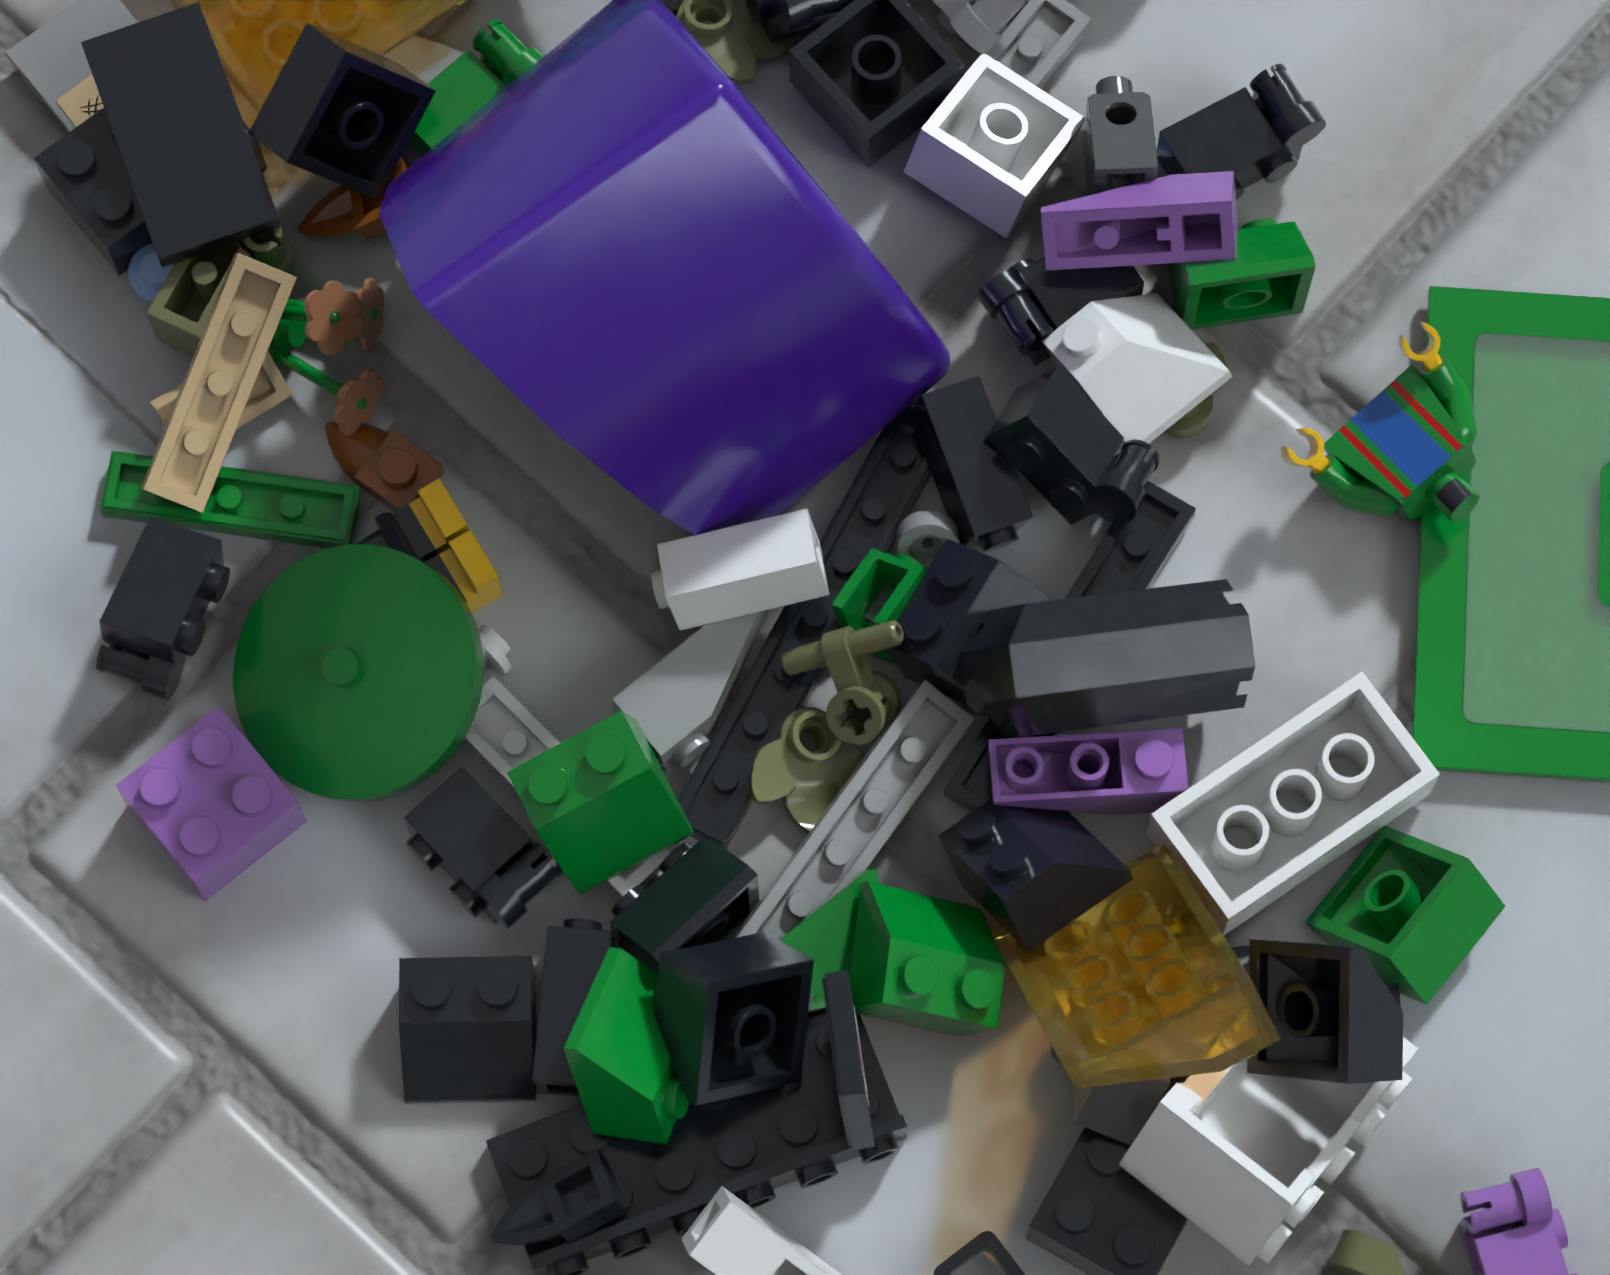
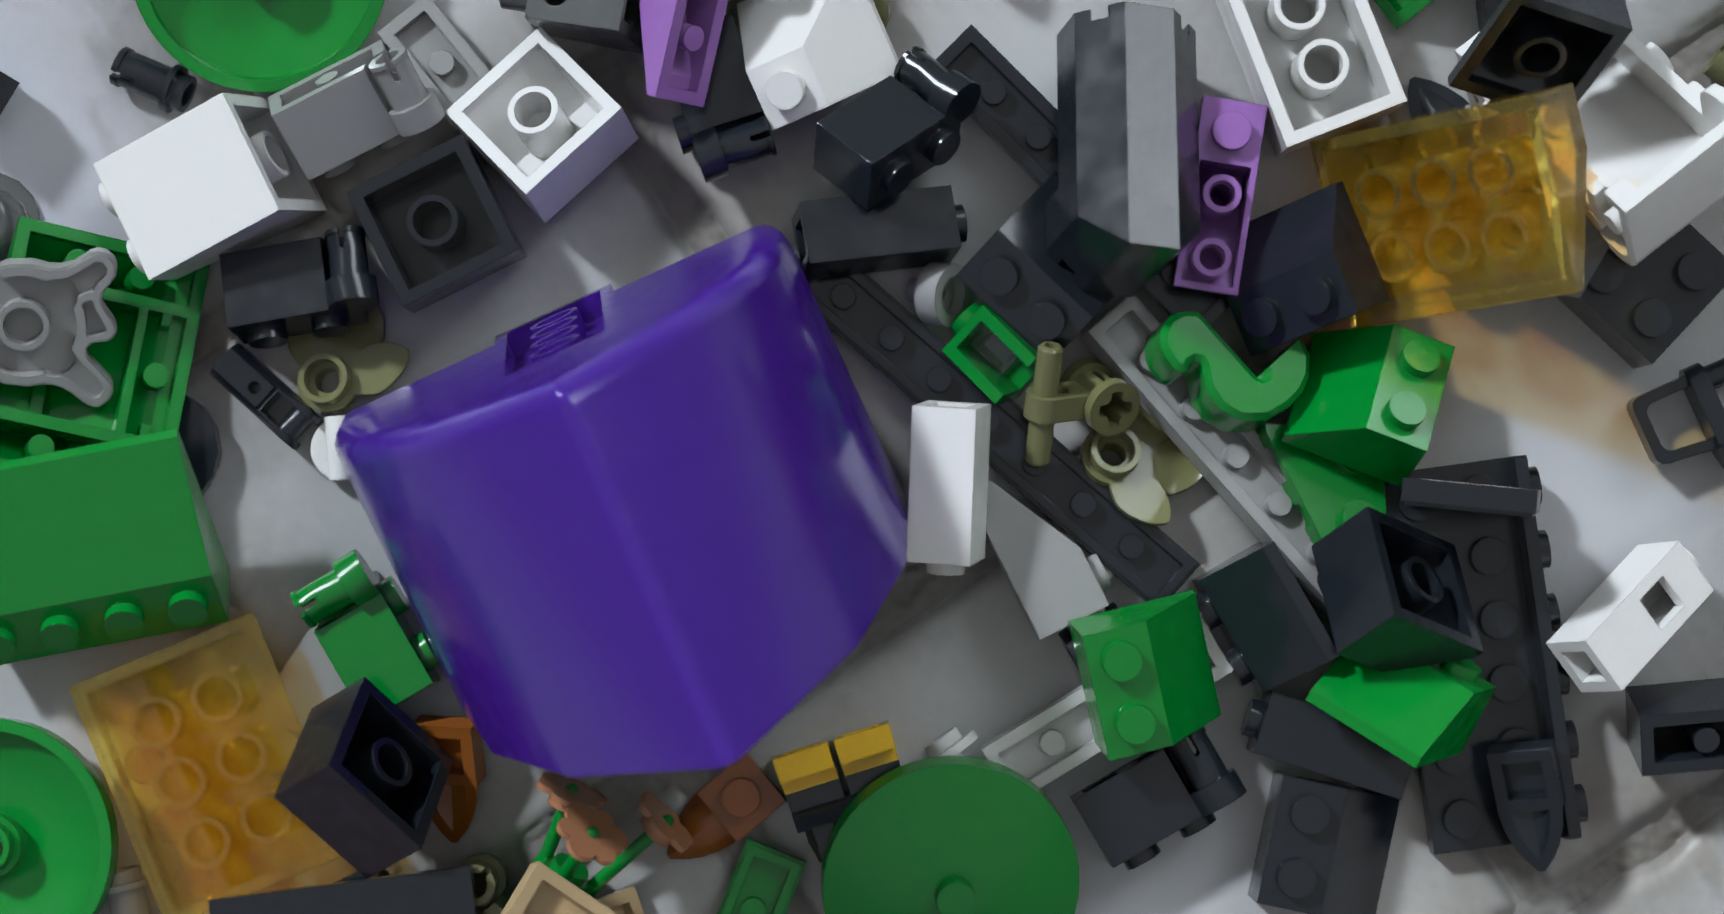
camera: 80 degrees left, 15 degrees up
none -> green animal [1144,311,1310,432]

